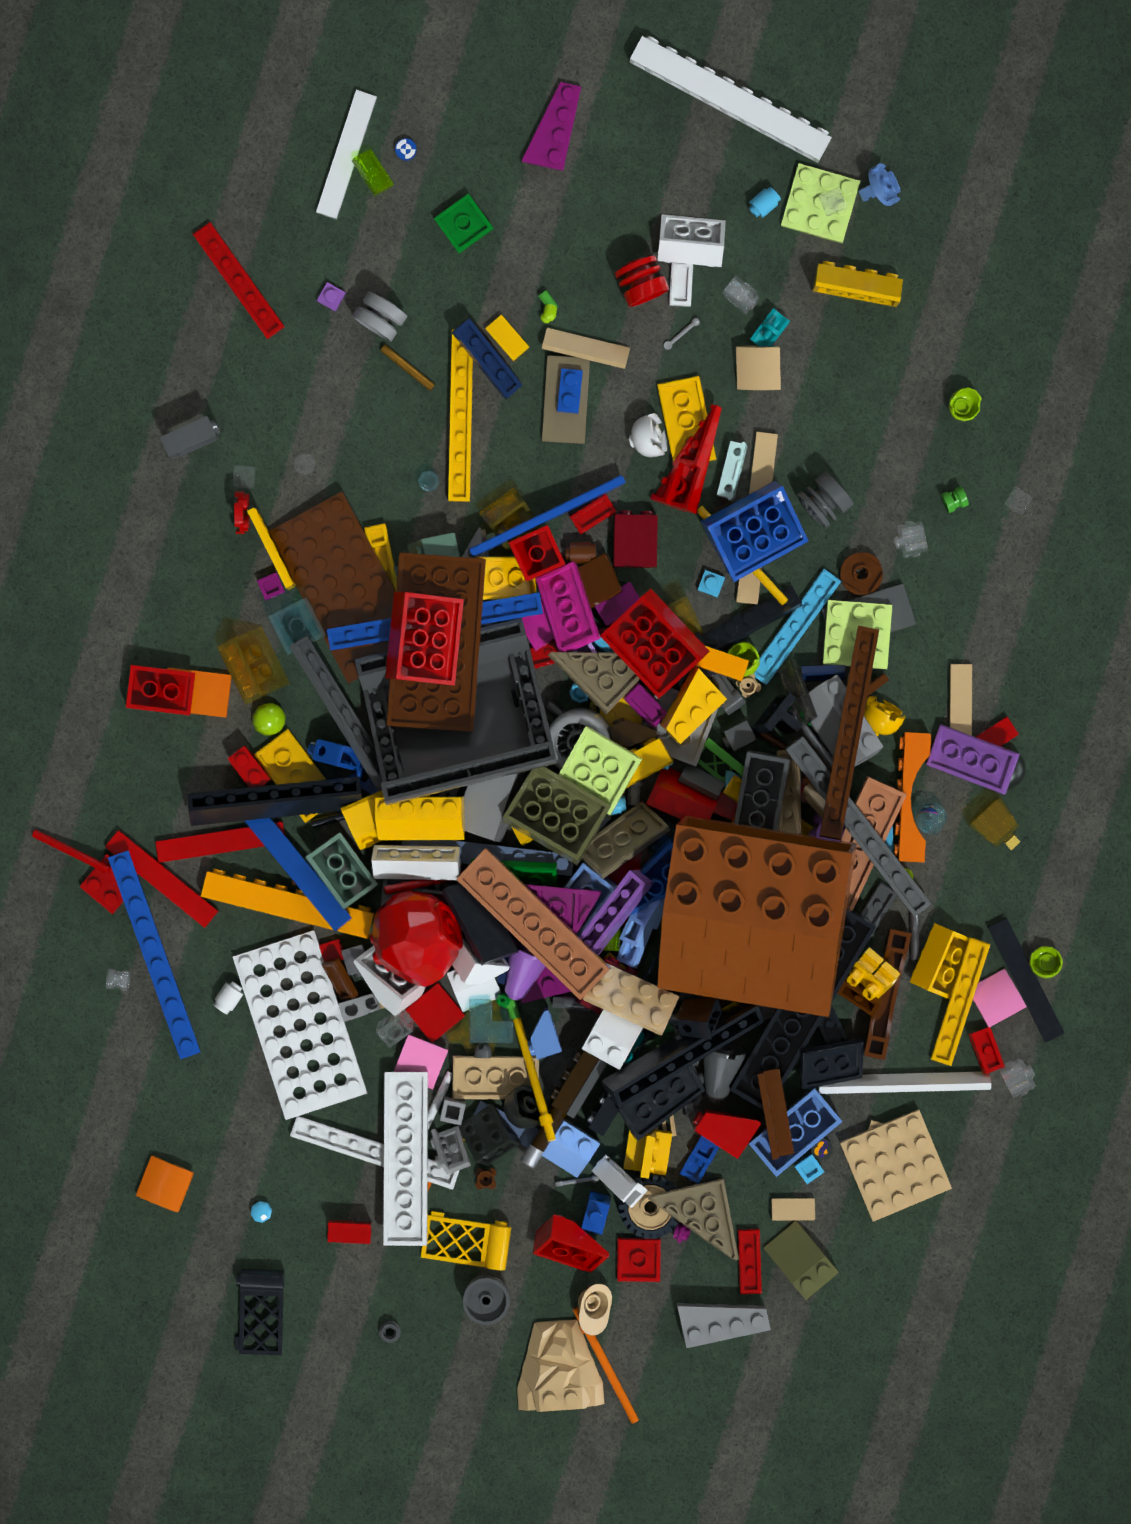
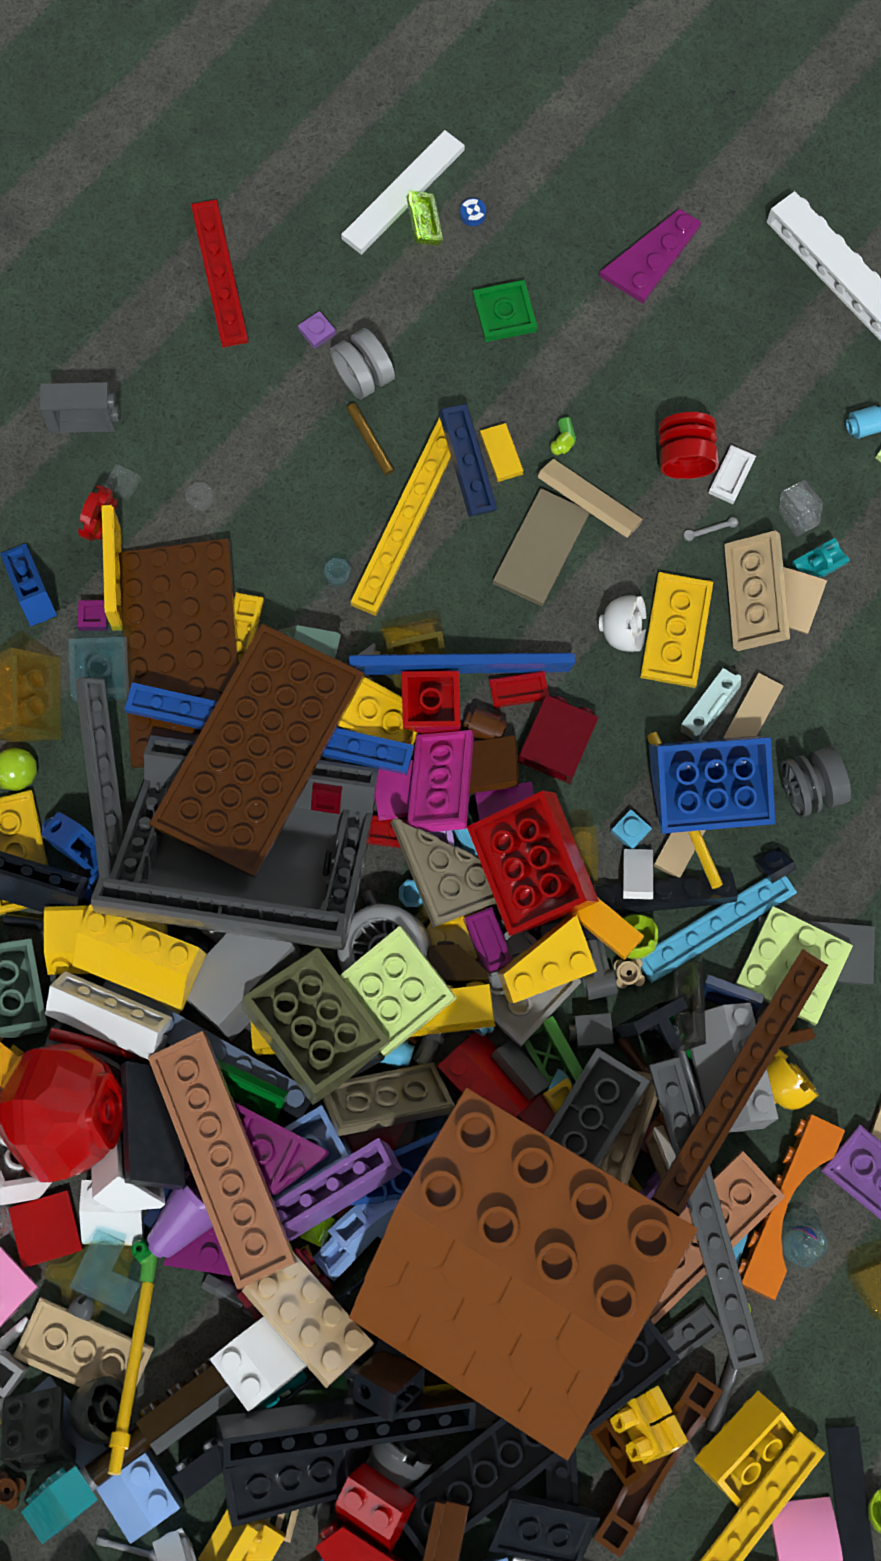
camera: 20 degrees right, 15 degrees down
red slope [385,592,464,686] -> none
medium blue slope [528,1007,562,1060] -> none
blue plate [557,368,583,414] -> none
red wedge [650,404,722,514] -> none
white slope [657,214,725,267] -> none
reddish brown plate [840,552,883,595] -> none
none -> blue slope [0,543,57,626]
none -> teal brick [21,1466,98,1545]
none -> dark red tile [311,782,343,814]
none -> red slope [336,1463,418,1554]
none -> white tile [623,849,653,899]
none -> tan plate [724,530,790,651]
none -> black plate [754,846,797,884]

